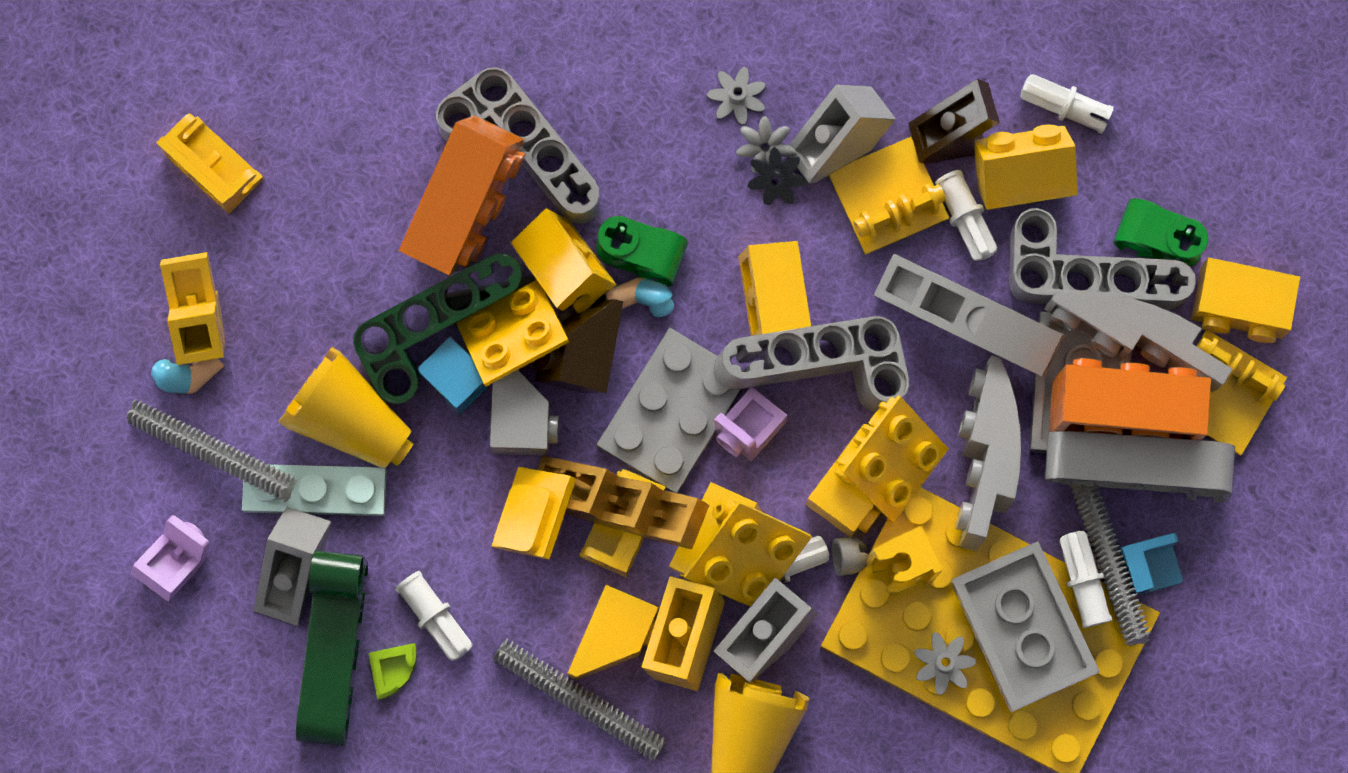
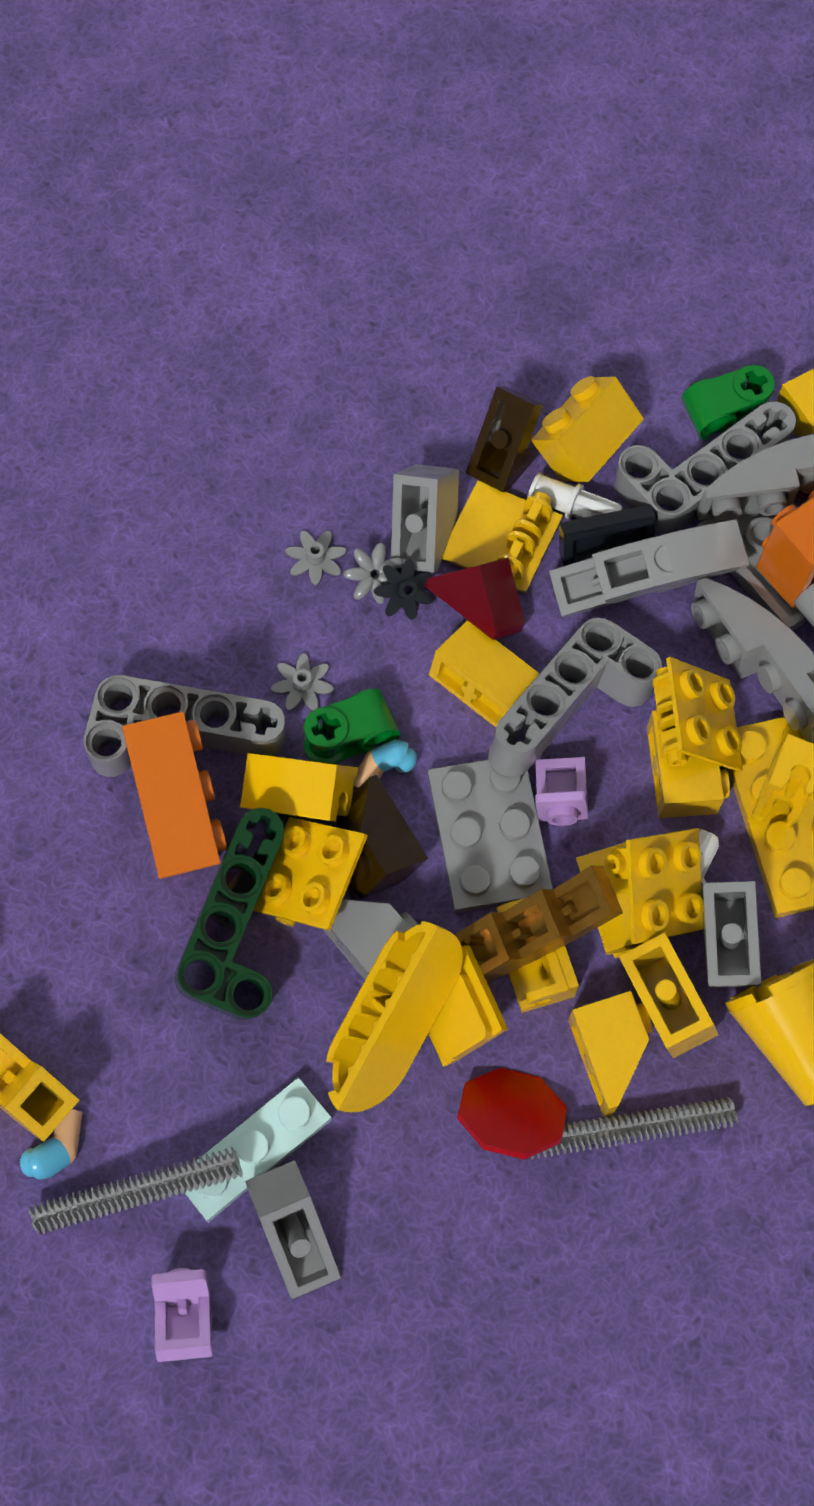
camera: 40 degrees left, 10 degrees down
yellow cone [278,347,413,469] -> none
dark green beam [296,550,368,746] -> none
lime tile [369,643,417,700] -> none
white axle [396,571,472,661] -> none
dark azure panel [418,337,491,416] -> none
light grey hinge [831,537,869,576] -> none
white axle [1020,74,1113,134] -> none
none -> light grey plant [271,653,334,711]
none -> yellow brick [326,921,463,1113]
none -> dark red slope [425,557,525,640]
none -> red piece [457,1067,567,1160]
none -> black tile [559,504,656,566]

